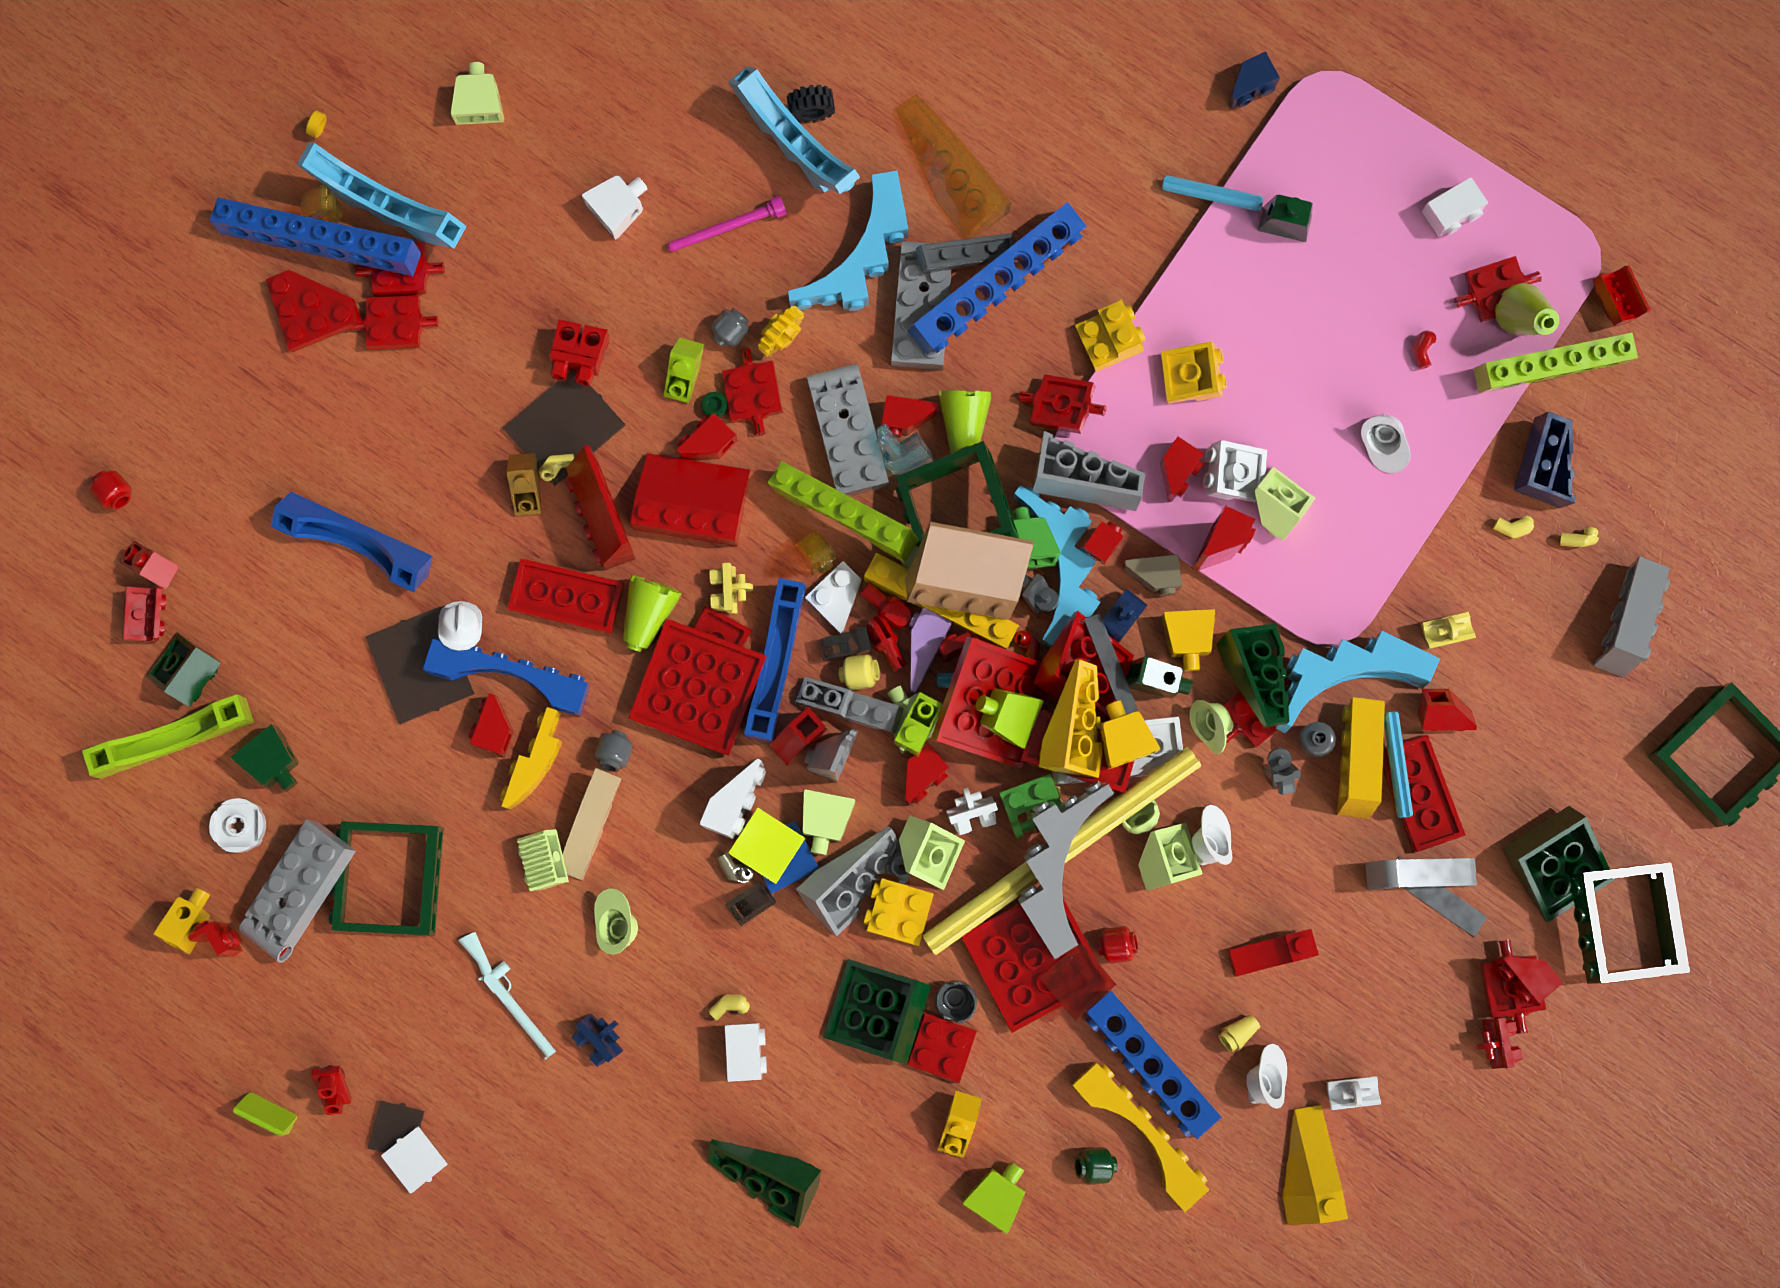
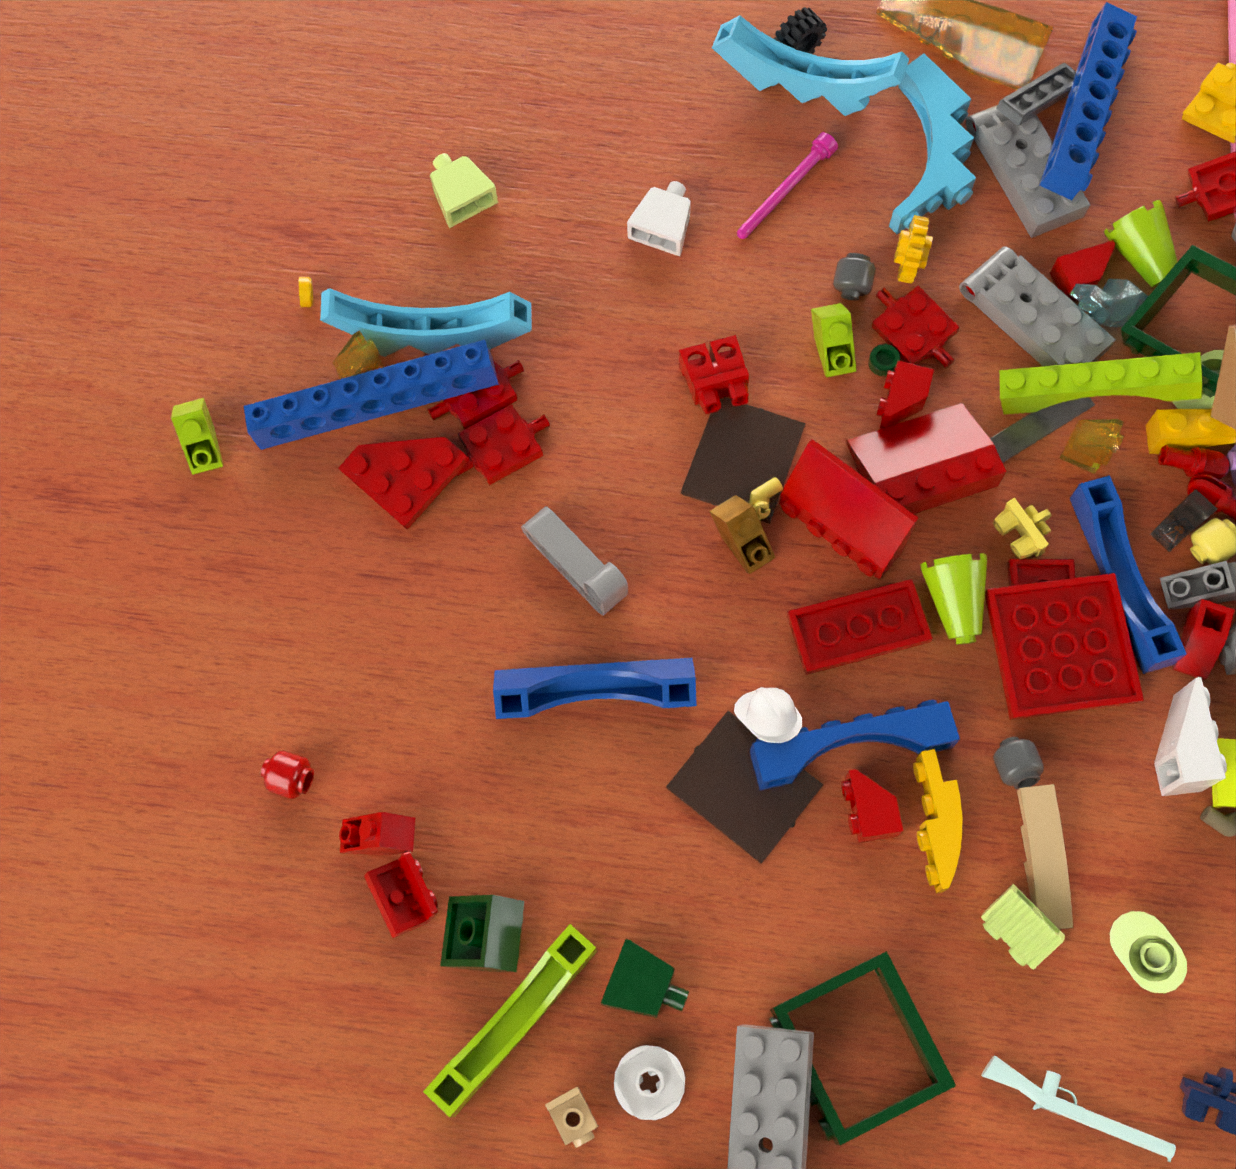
camera: 25 degrees left, 10 degrees down
white wing [805,561,862,635] -> none
none -> lime slope [171,398,223,475]
none -> light grey beam [521,506,628,616]
none -> tan brick [545,1087,599,1148]
none -> flat silver sticker [990,397,1095,463]

